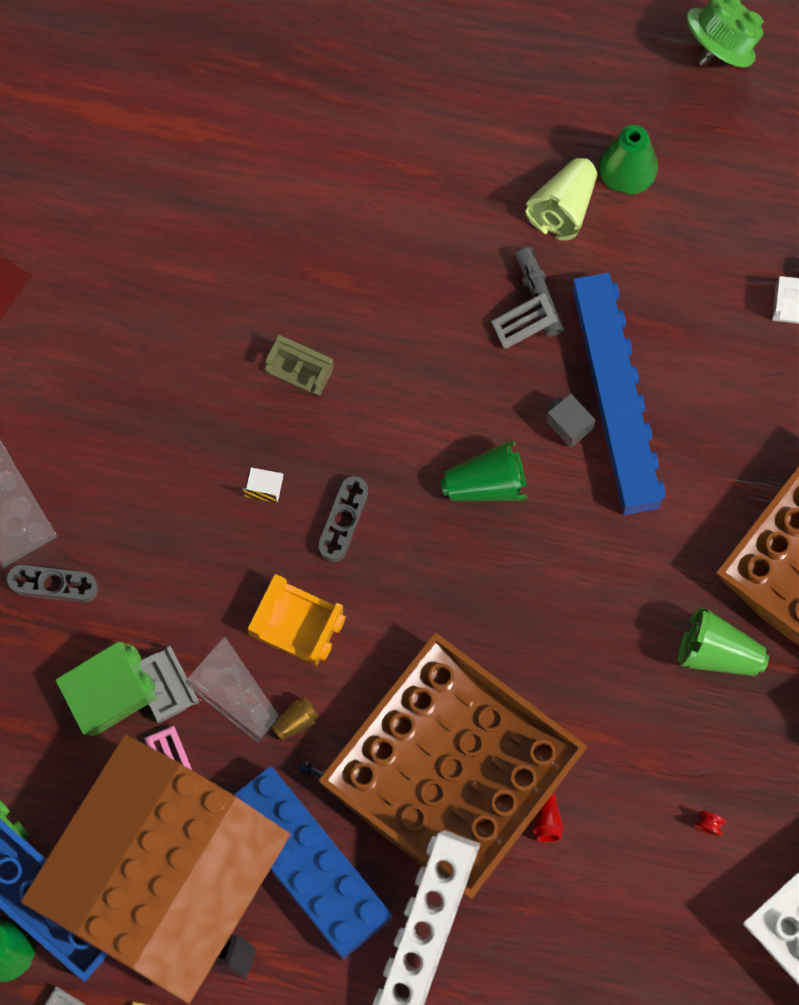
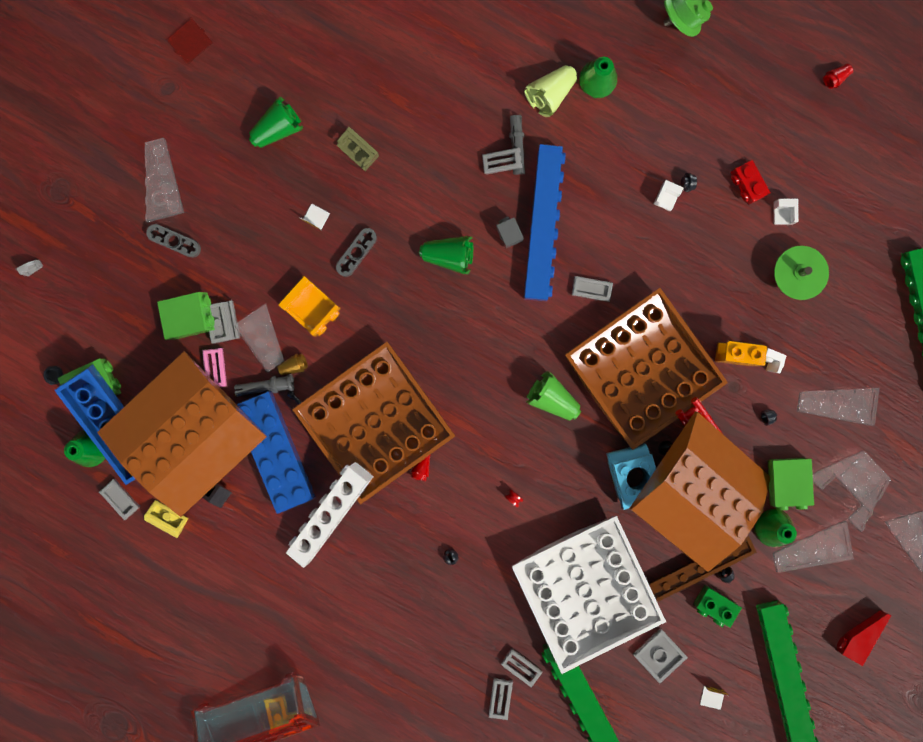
camera: 20 degrees right, 15 degrees up
none -> dark grey pin [234,374,294,397]
none -> green cone [249,97,304,148]
none -> black hinge [443,549,459,565]
none -> light grey tile [572,276,613,302]

